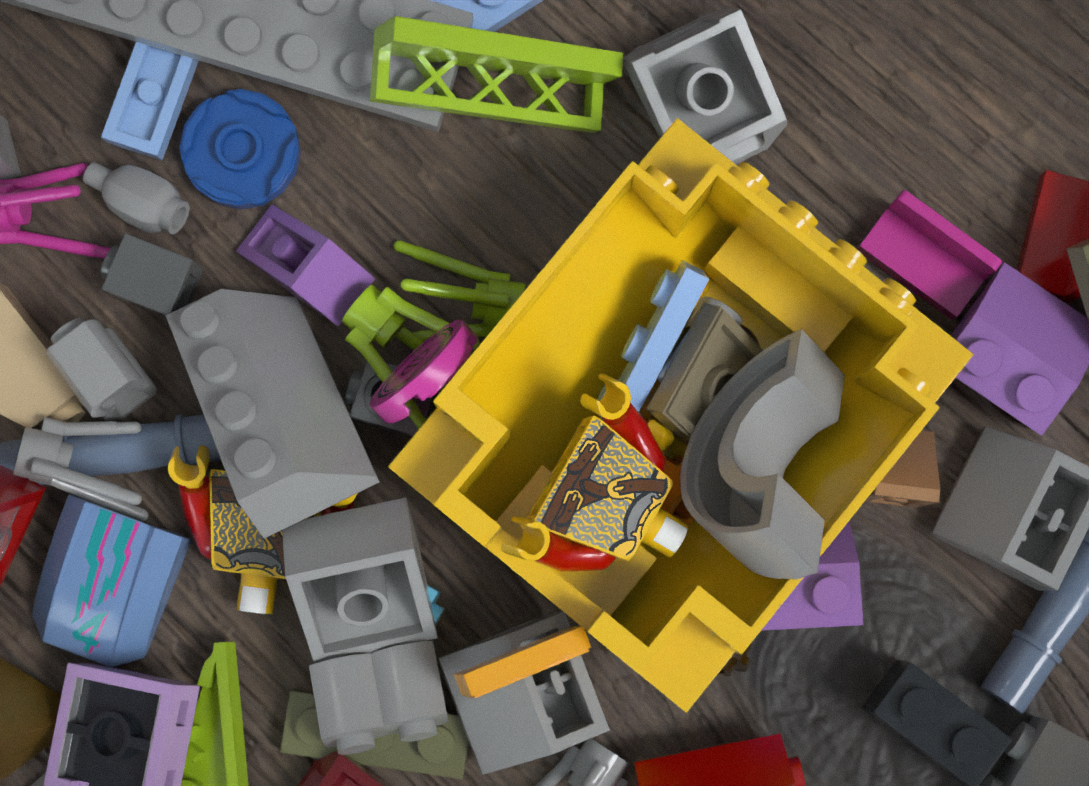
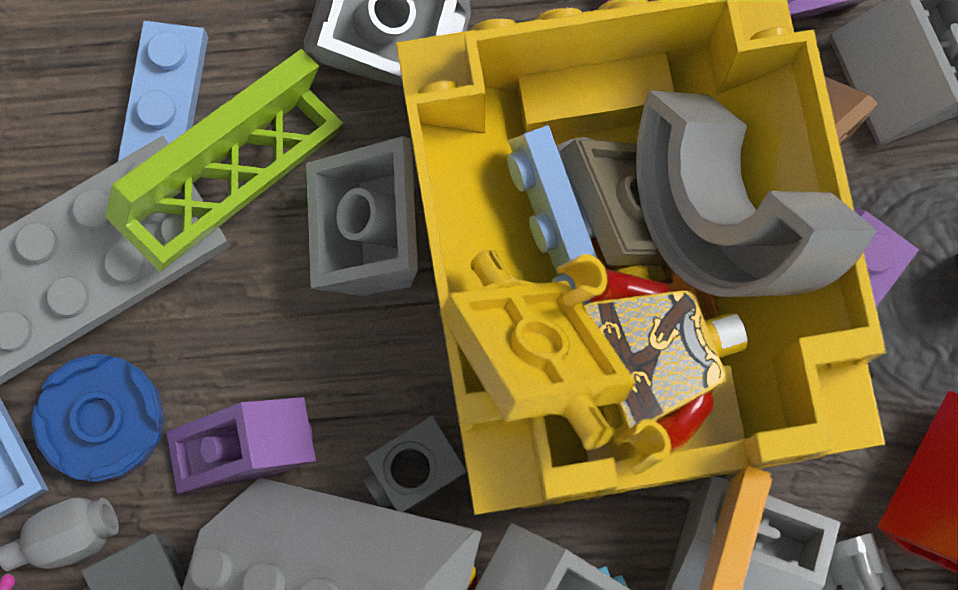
camera: 50 degrees left, 5 degrees down
lime plant [342,284,480,429] -> none
dark pink tile [369,319,478,424] -> none
lime plant [393,240,525,342] -> none
none -> light grey slope [306,136,418,296]
none -> yellow plate [440,249,636,449]

